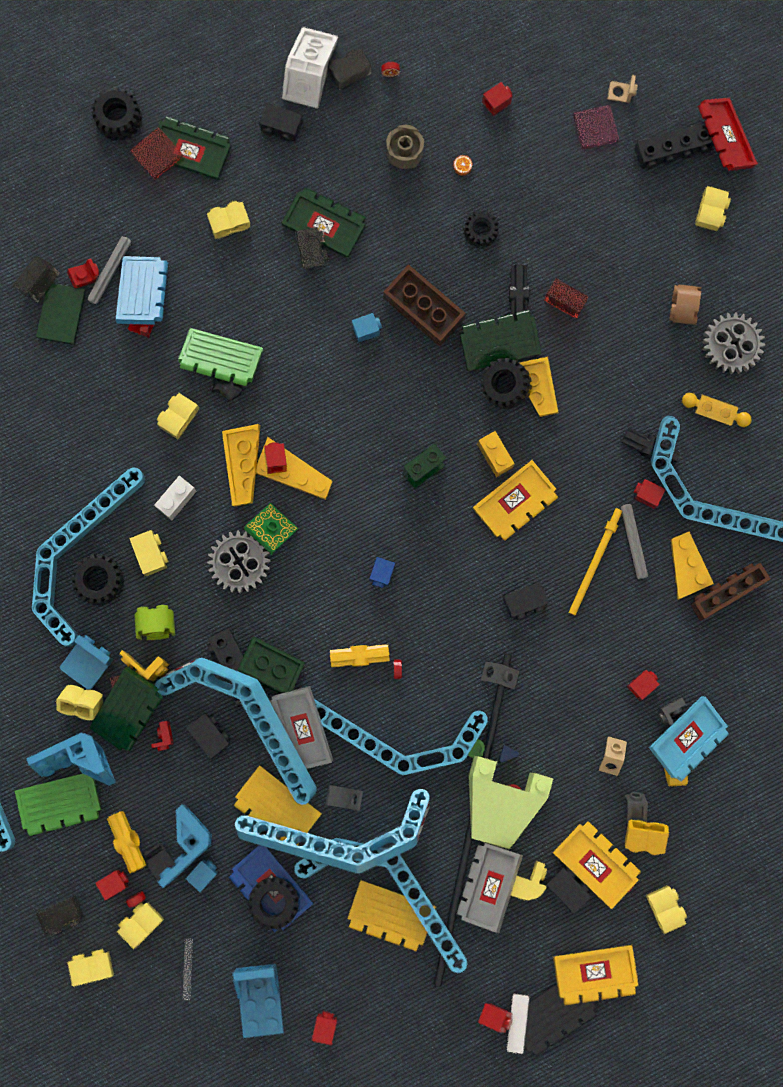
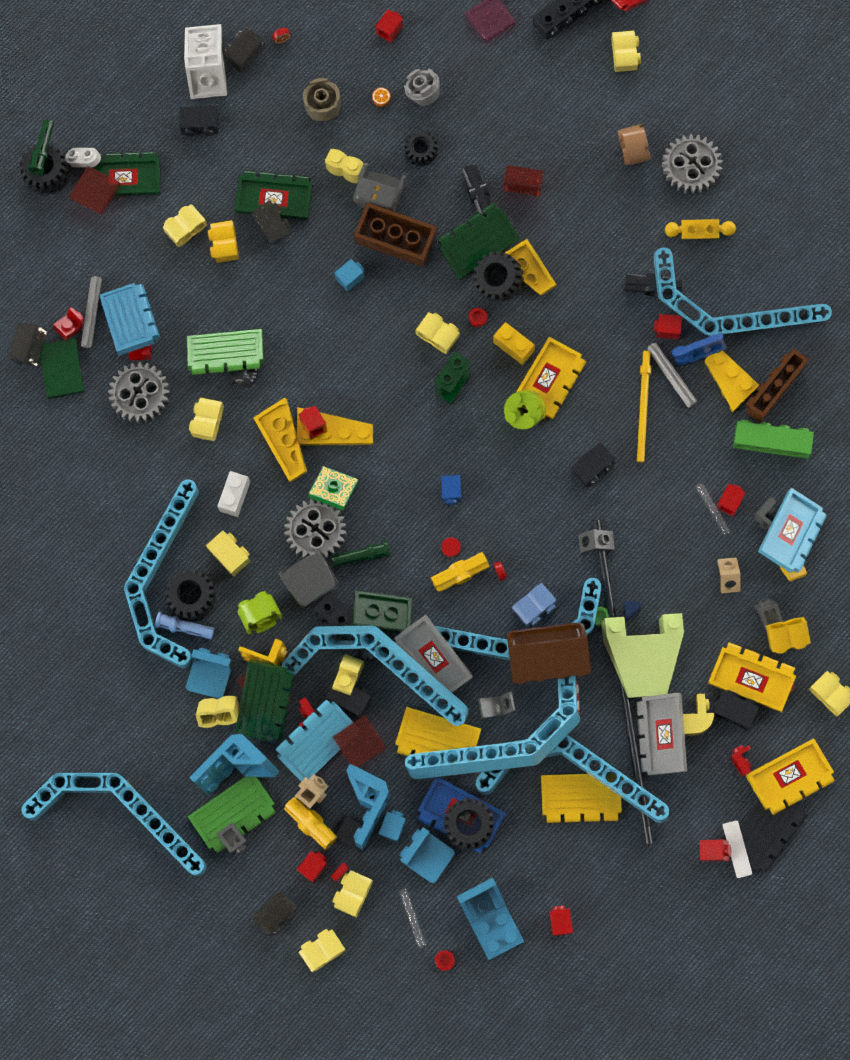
camera: 10 degrees left, 5 degrees down
none -> dark green pin [27,119,54,175]
none -> white plate [65,148,101,167]
none -> light grey gear [108,362,170,423]
none -> light blue pin [155,611,215,640]
none -> yellow brick [208,220,239,263]
none -> dark grey bracket [216,822,248,854]
none -> medium azure hinge [276,700,360,782]
none -> dark grey piece [279,548,339,608]
none -> tan brick [295,774,329,808]
none -> light yellow brick [325,149,364,183]
none -> dark green pin [331,540,391,568]
none -> light yellow brick [332,654,364,695]
none -> clear red tile [332,715,386,767]
none -> dark grey piece [353,163,407,212]
none -> dark azure bracket [400,828,455,883]
none -> light grey cone [404,69,440,106]
none -> light yellow brick [416,312,460,354]
none -> red tile [435,950,455,971]
none -> red tile [441,537,461,558]
none -> red tile [469,308,487,328]
none -> lime brick [504,389,546,429]
none -> reddish brown windscreen [507,623,591,684]
none -> medium blue brick [512,583,557,627]
none -> blue hinge [672,333,727,365]
none -> clear bar [696,483,731,536]
none -> red bracket [730,745,751,778]
none -> bright green brick [733,420,814,459]

